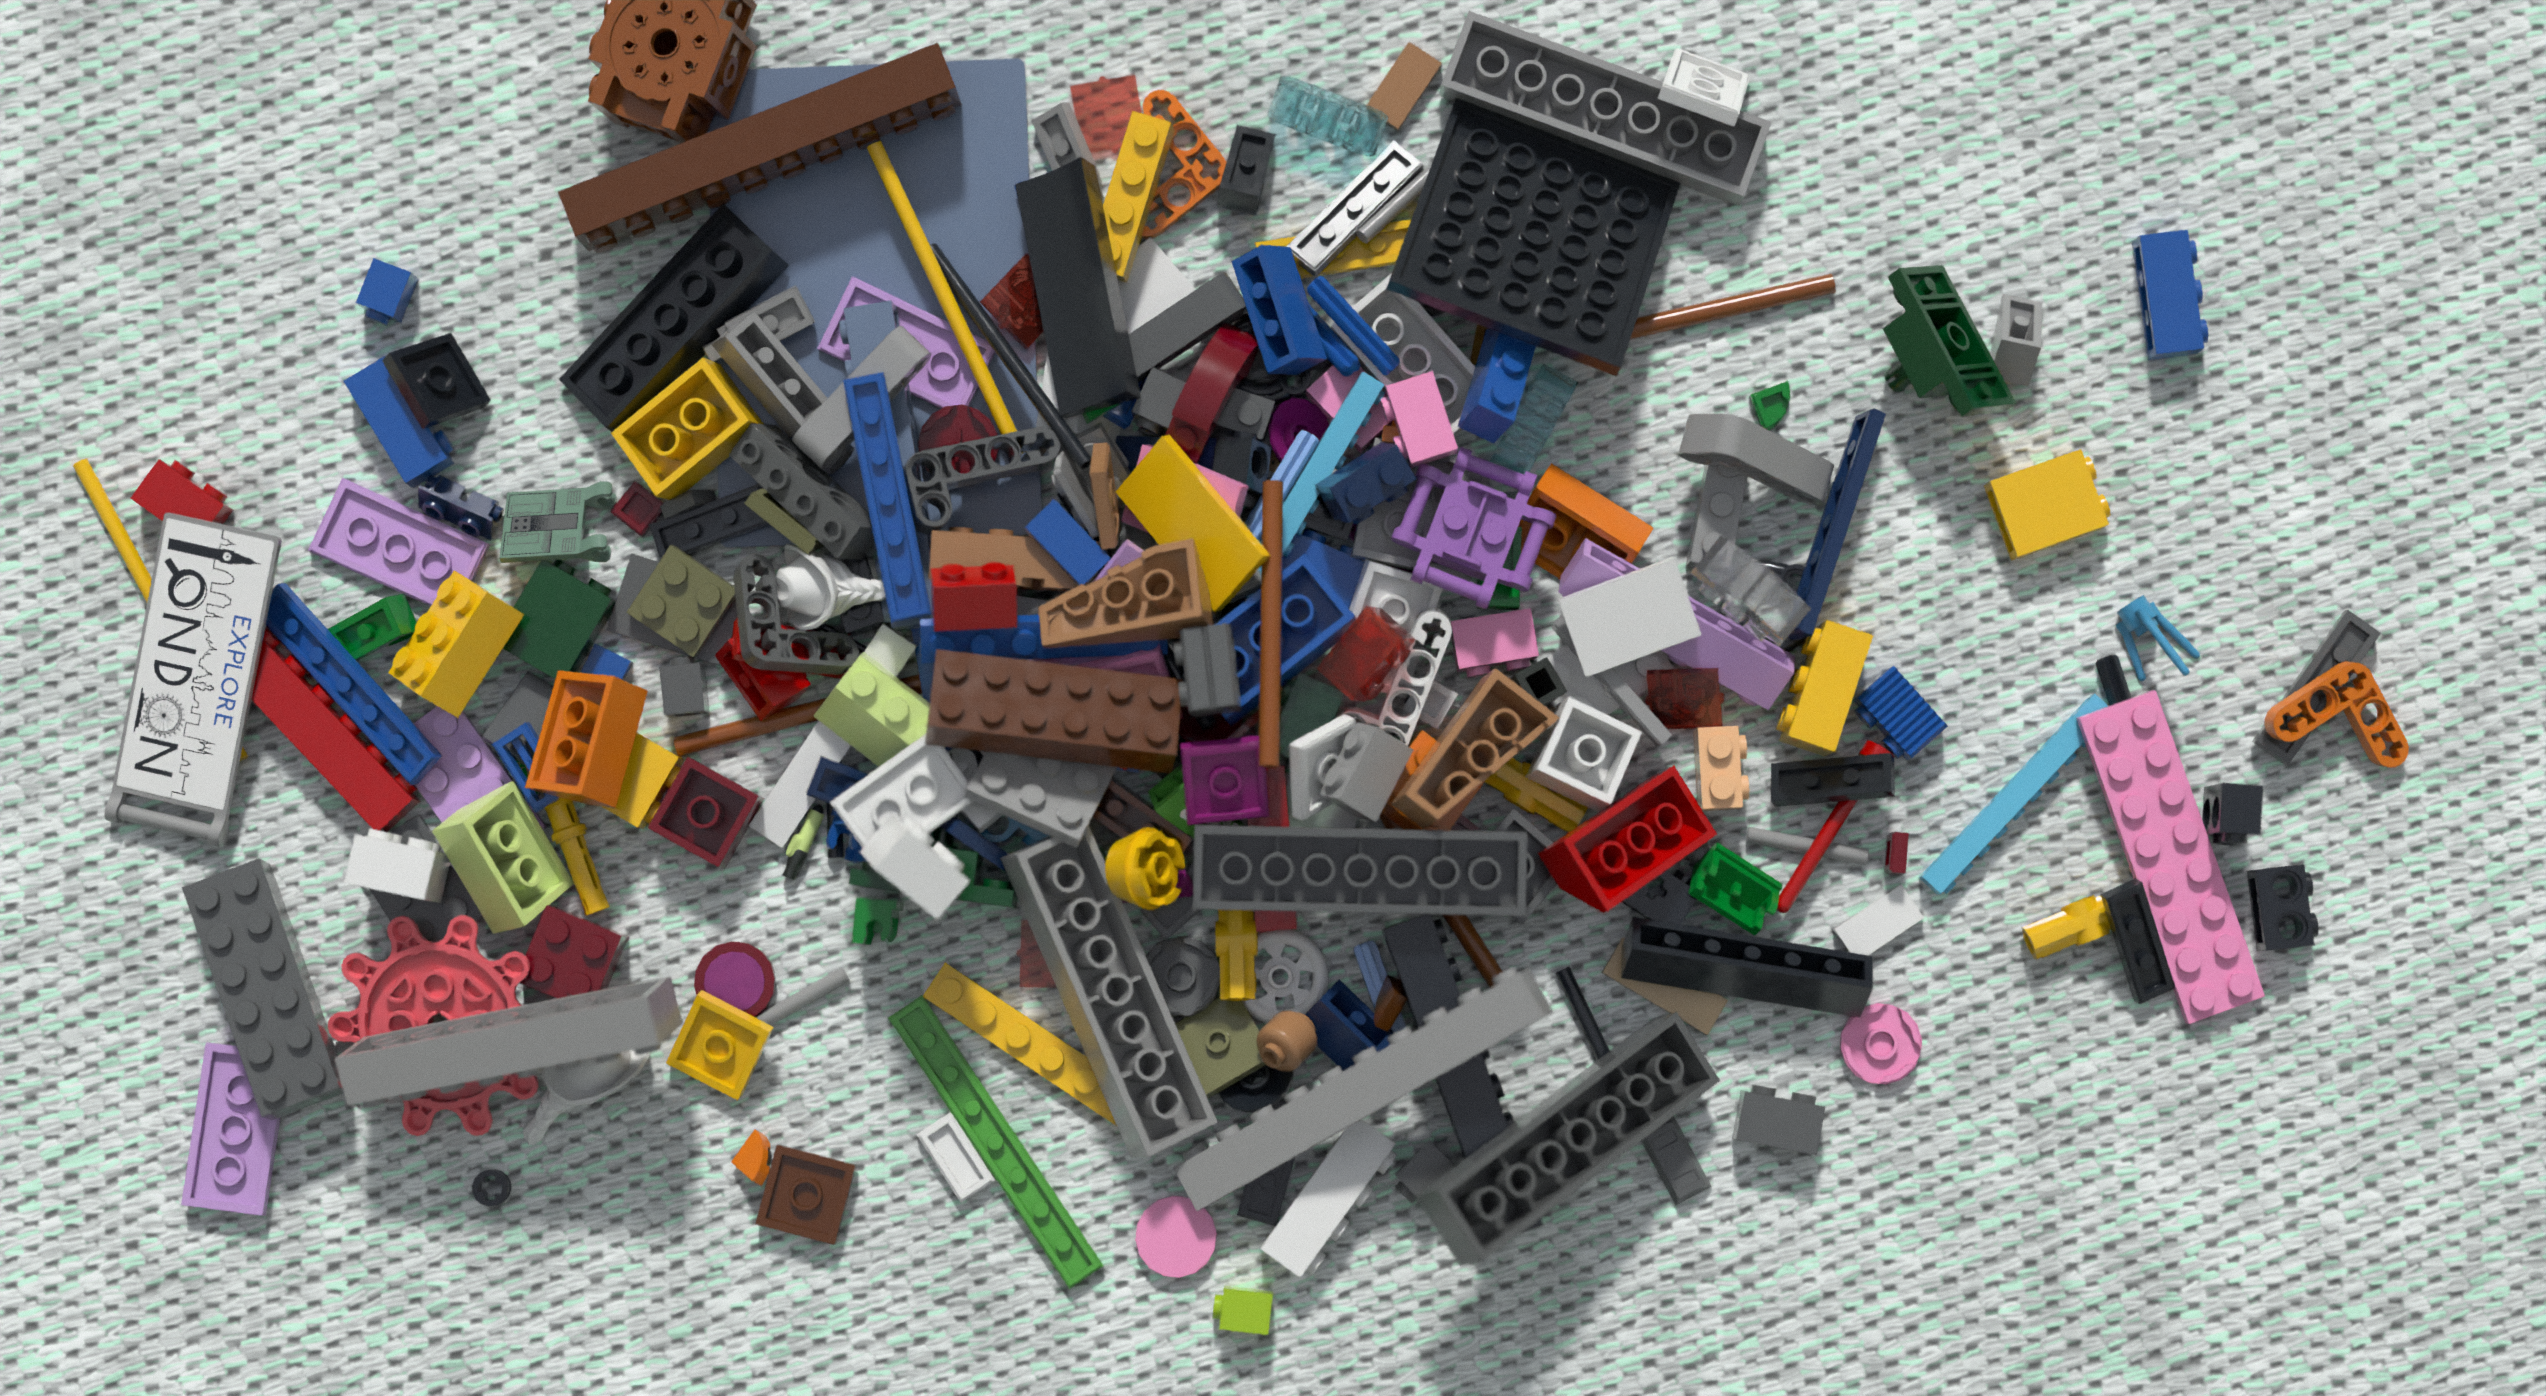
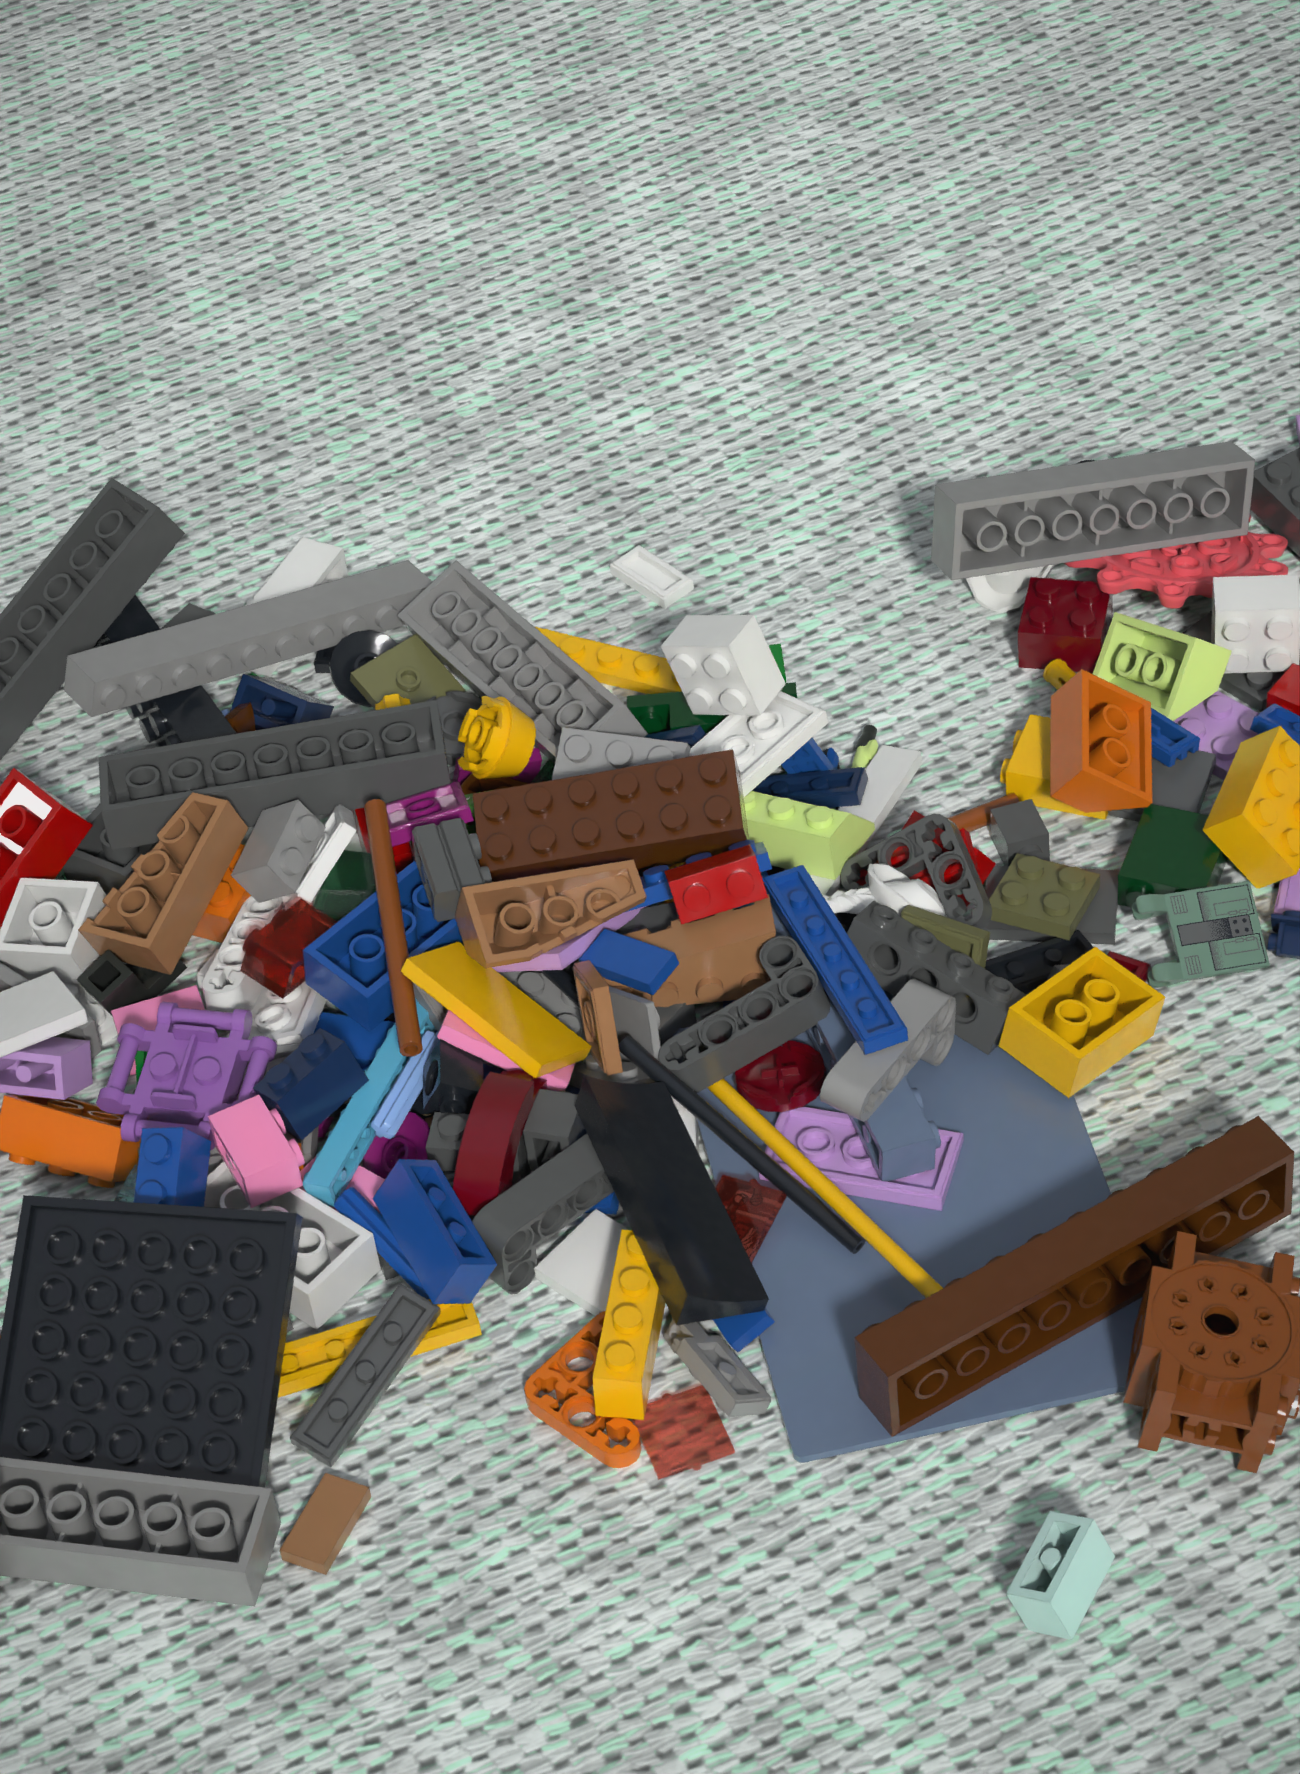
camera: 175 degrees right, 40 degrees down
black arch [559,204,789,432] -> none
blue tile [580,643,633,680] -> none
dark red brick [647,757,765,869] -> none
yellow plate [666,990,774,1101] -> none
flat silver tile [694,941,776,1017] -> none
light grey hinge [703,285,815,361] -> none
light grey brick [711,311,828,438] -> none
orange tile [731,1129,771,1186] -> none
light grey bar [755,967,850,1025] -> none
reddish brown plate [755,1144,857,1245] -> none
bright green tile [888,995,1104,1289] -> none
bright pink tile [1135,1195,1217,1278] -> none
lime brick [1212,1286,1273,1335] -> none
black plate [1217,125,1276,216] -> none
medium nougat head [1256,1011,1317,1072] -> none
clear light blue beam [1267,76,1389,156] -> none
blue axle [1307,276,1400,375] -> none
light grey bar [1356,162,1432,244] -> none
black bar [1555,966,1610,1060] -> none

